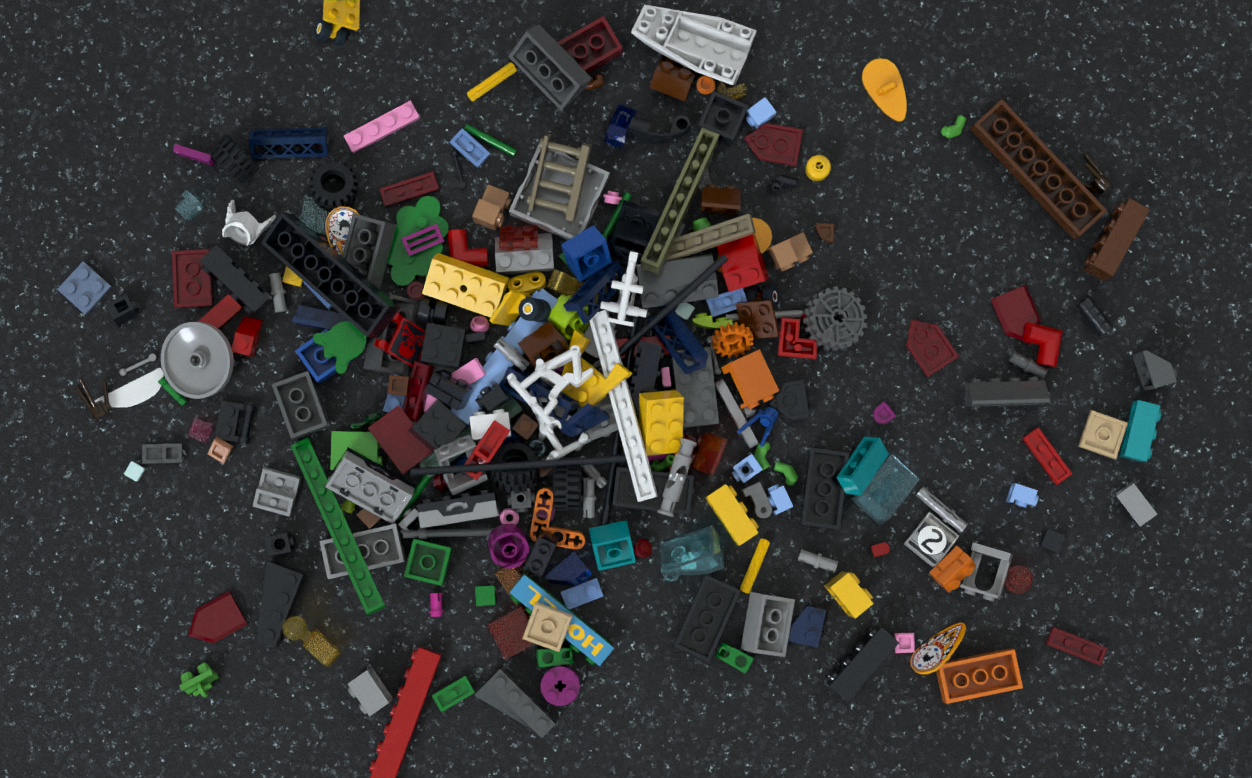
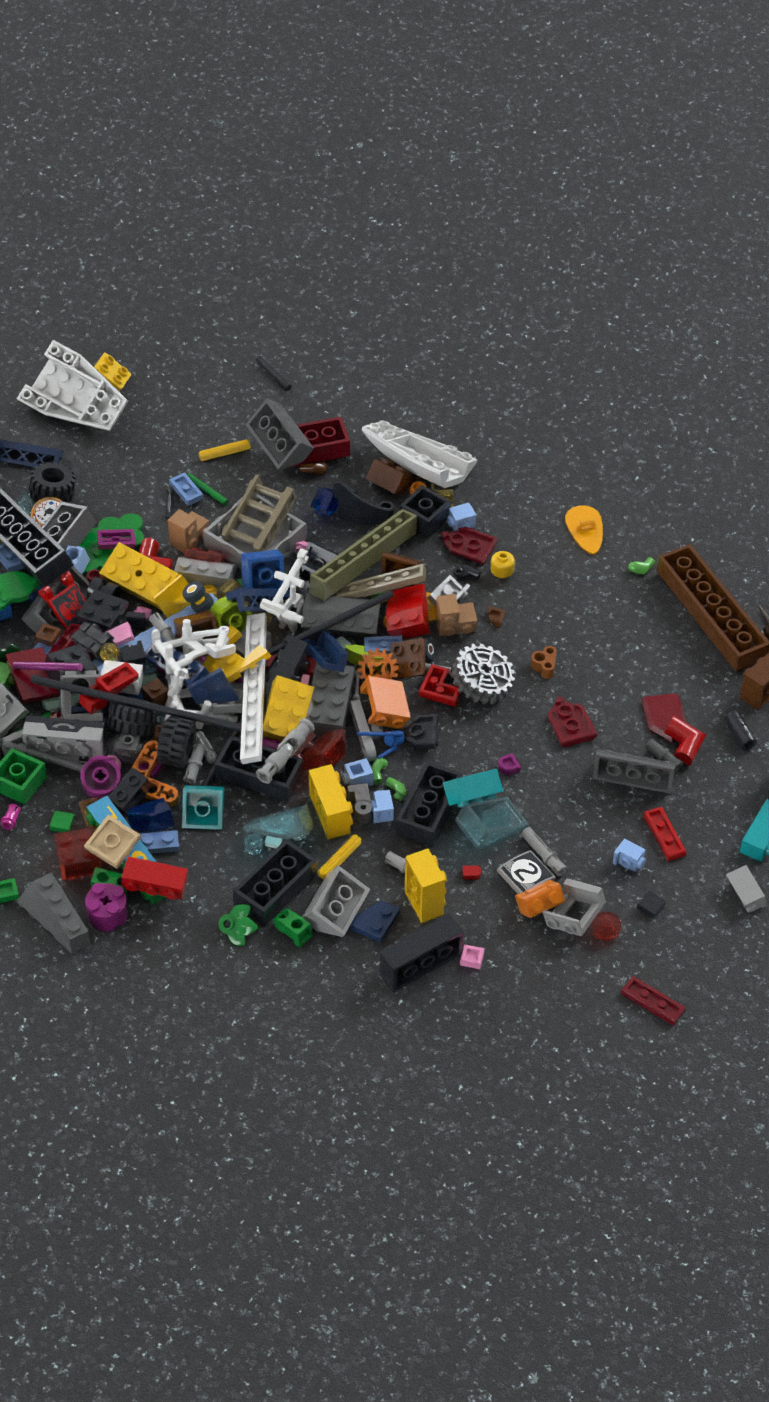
camera: 15 degrees right, 35 degrees down
bright pink plate [344,100,420,154] -> none
dark red tile [379,171,440,207] -> none
dark red plate [633,539,652,558] -> none
shield [910,623,966,674] -> none
orange brick [936,648,1023,704] -> none
tan plate [1078,410,1128,459] -> none
none -> magenta bar [13,662,83,671]
none -> white wedge [17,340,128,431]
none -> light blue brick [66,545,90,574]
none -> clear yellow plate [100,643,119,661]
none -> red brick [122,856,188,900]
none -> green plate [218,904,258,946]
none -> light grey bracket [427,575,470,607]
none -> dark orange piece [531,646,557,679]

